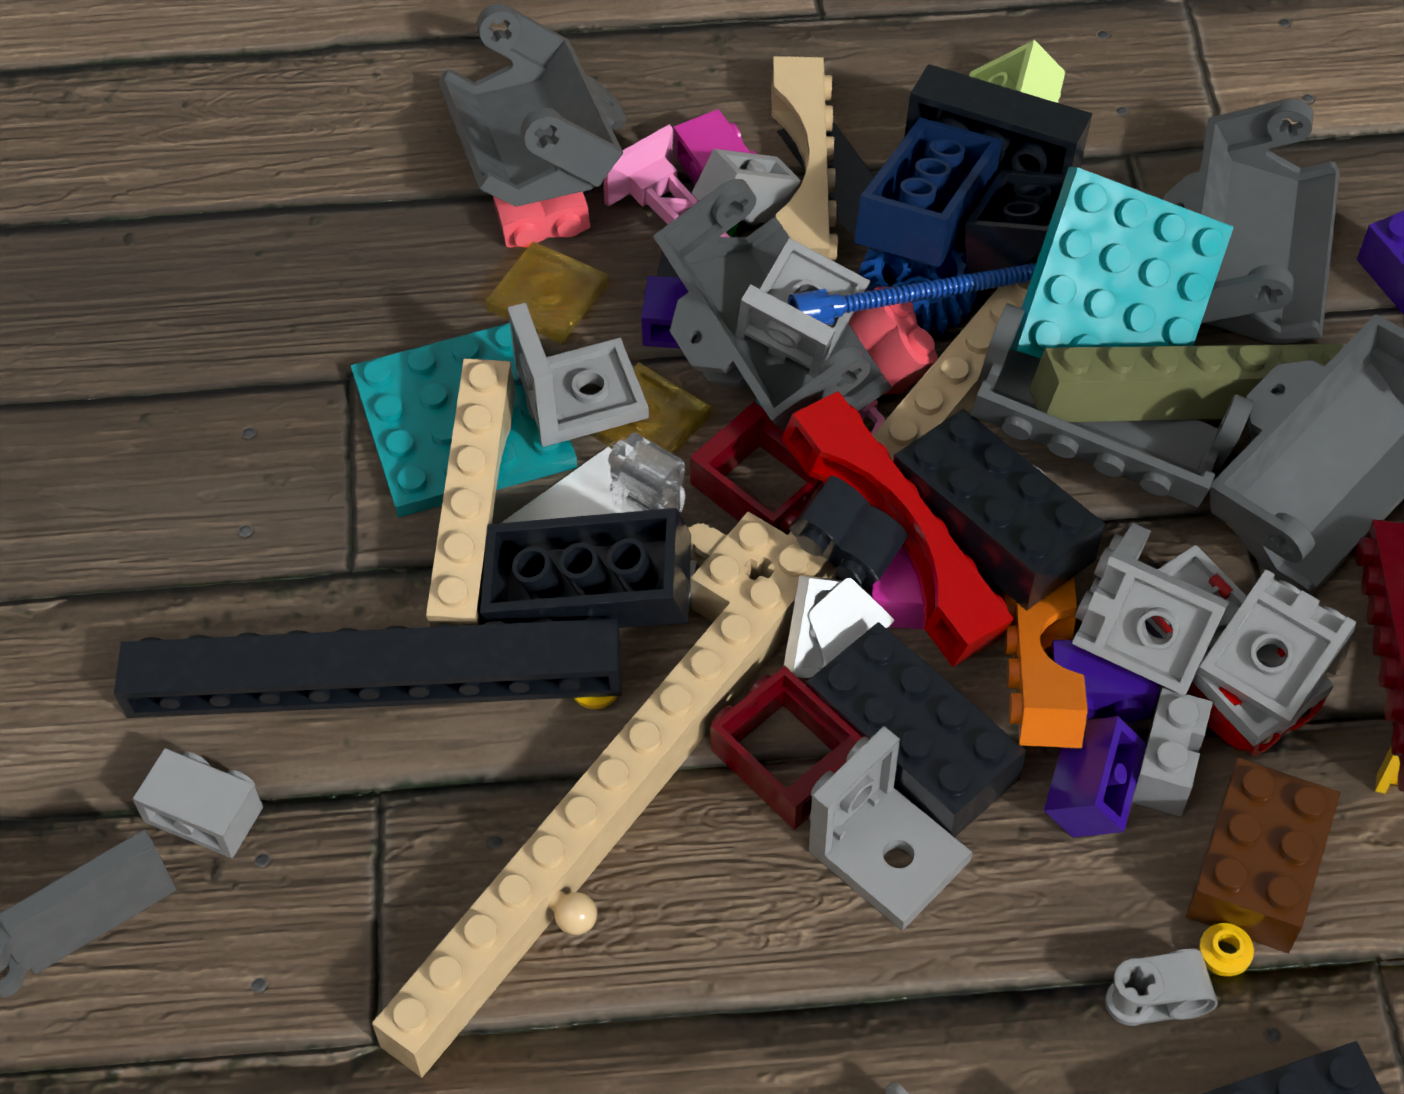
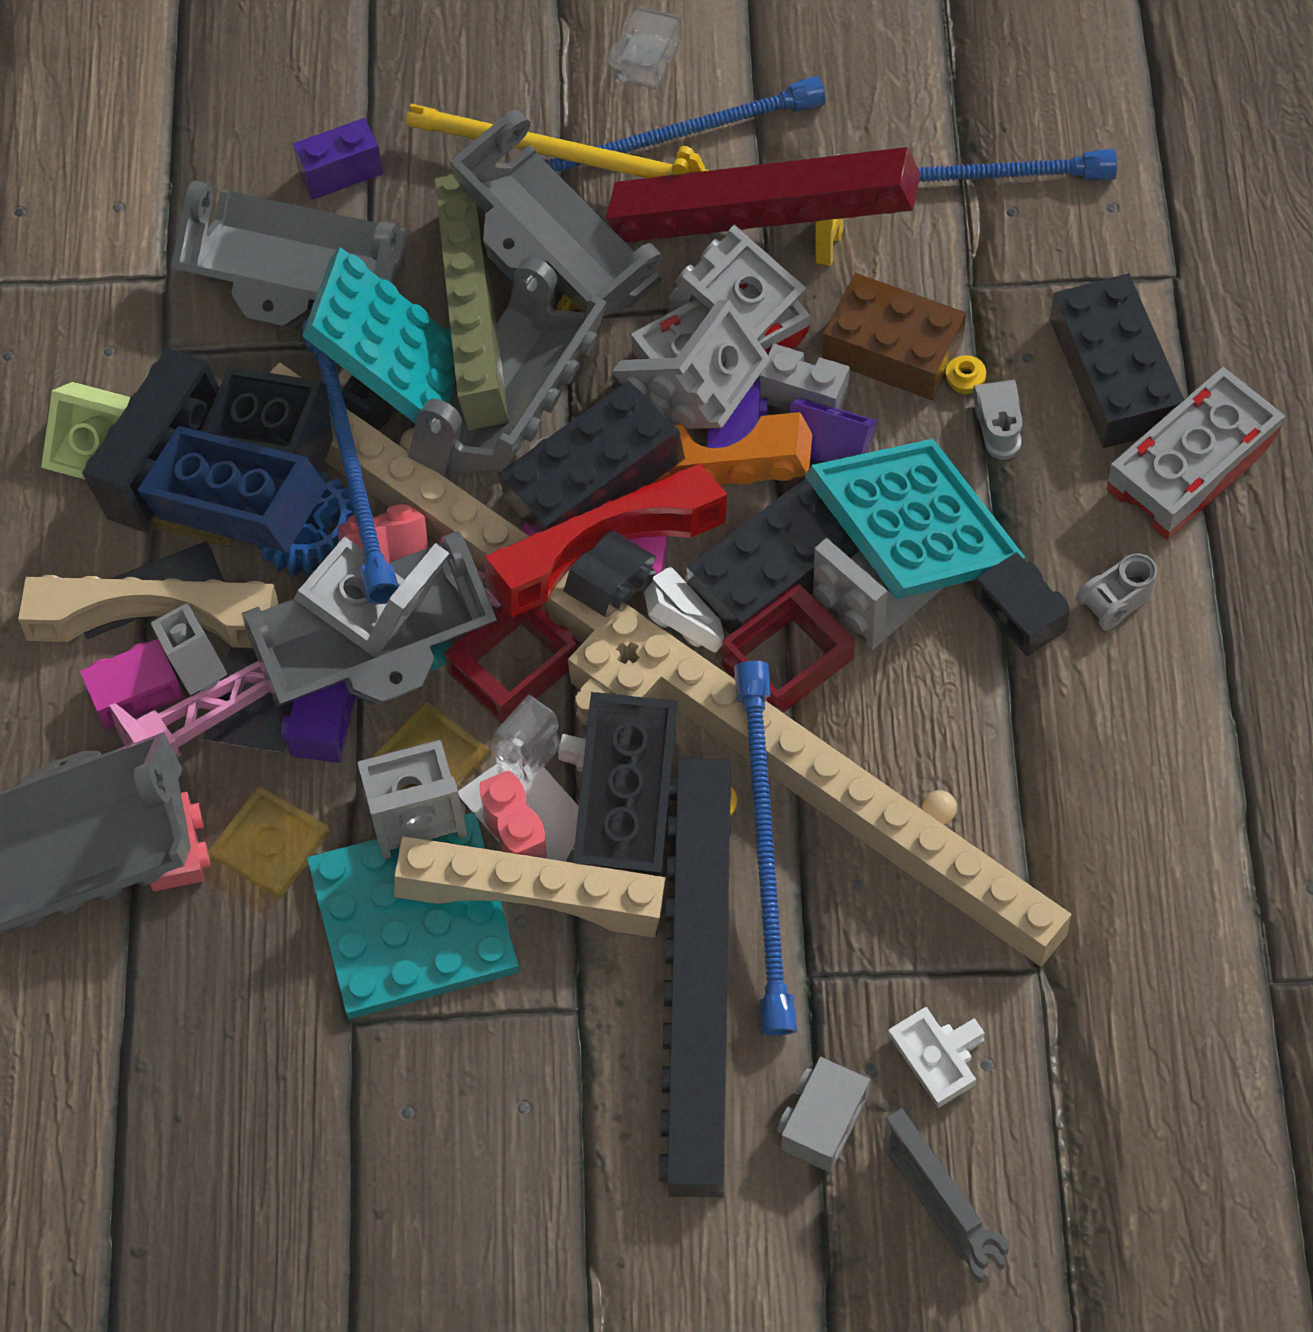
camera: 85 degrees left, 5 degrees up
none -> coral brick [479,770,547,859]
none -> blue hose [734,661,797,1036]
none -> teal plate [805,439,1025,600]
none -> white hinge [888,1007,985,1108]
none -> black brick [975,552,1070,657]

